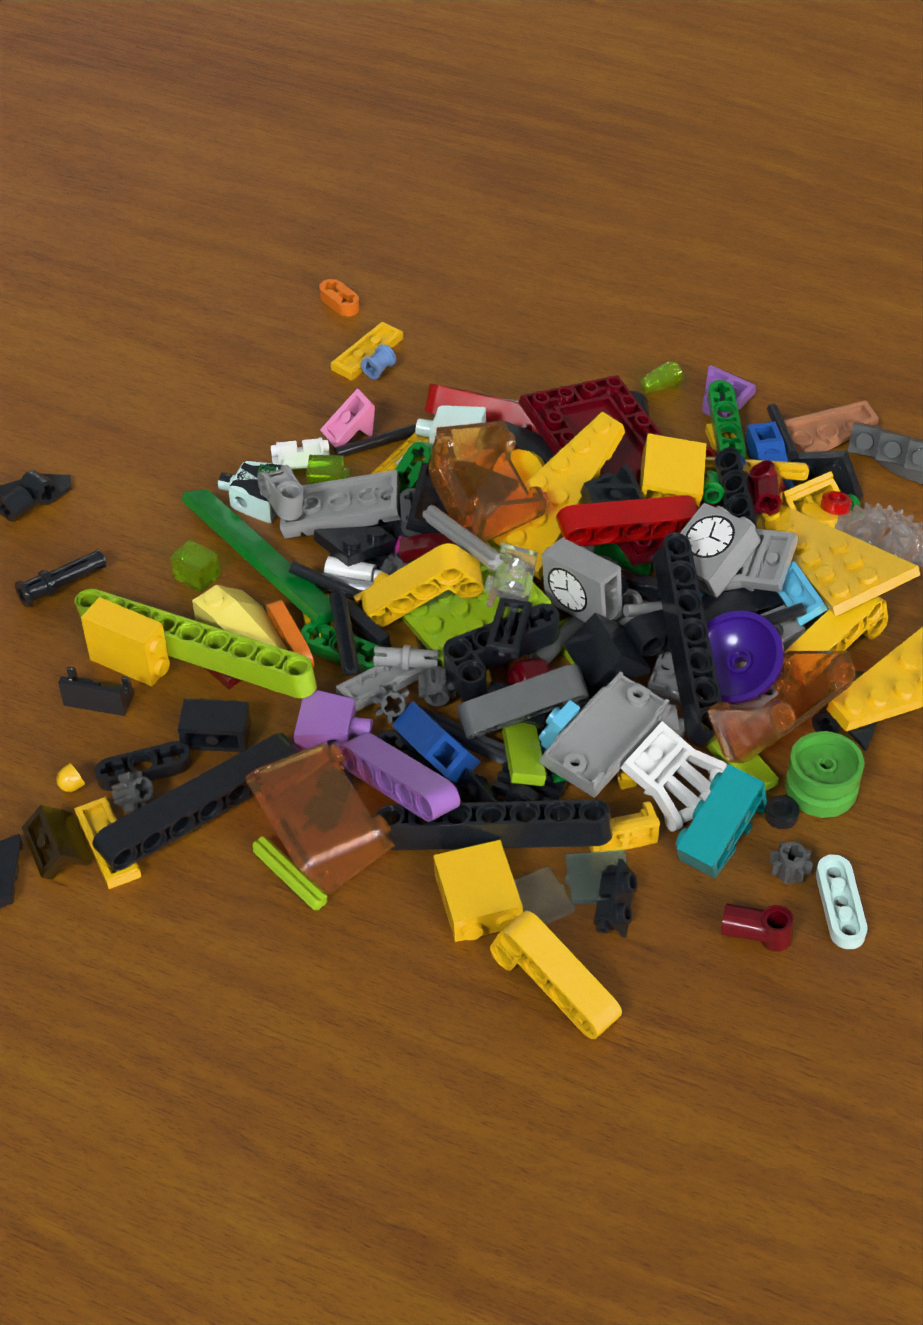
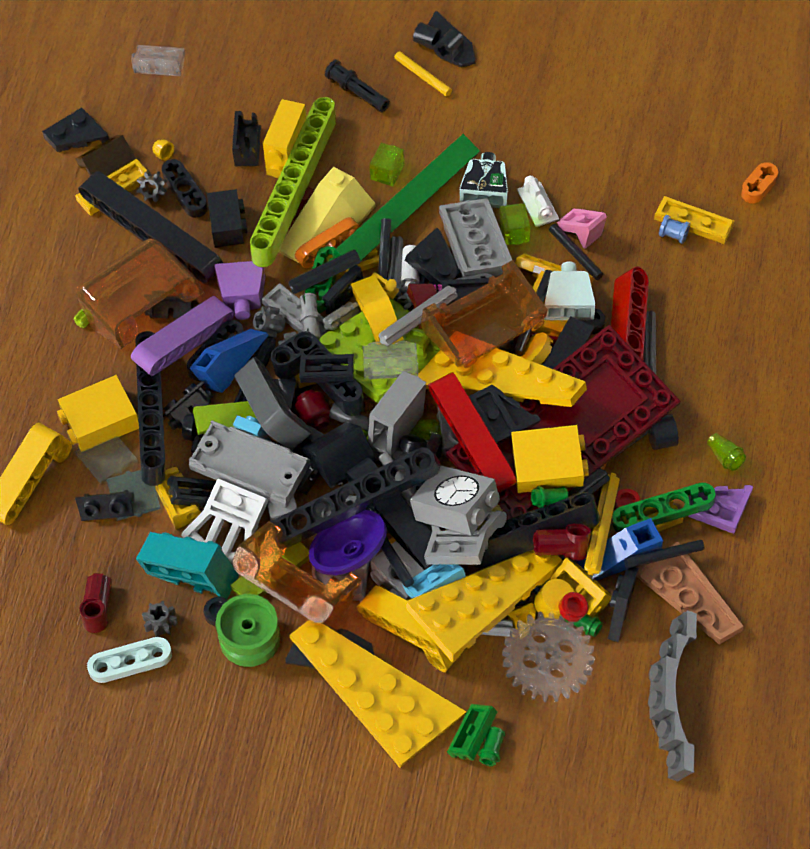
camera: 80 degrees right, 10 degrees up
light grey piece [257,465,304,521] -> none
green beam [395,442,437,492] -> none
none -> black tile [167,476,216,507]
none -> light grey axle [323,302,360,330]
none -> yellow bar [394,51,452,97]

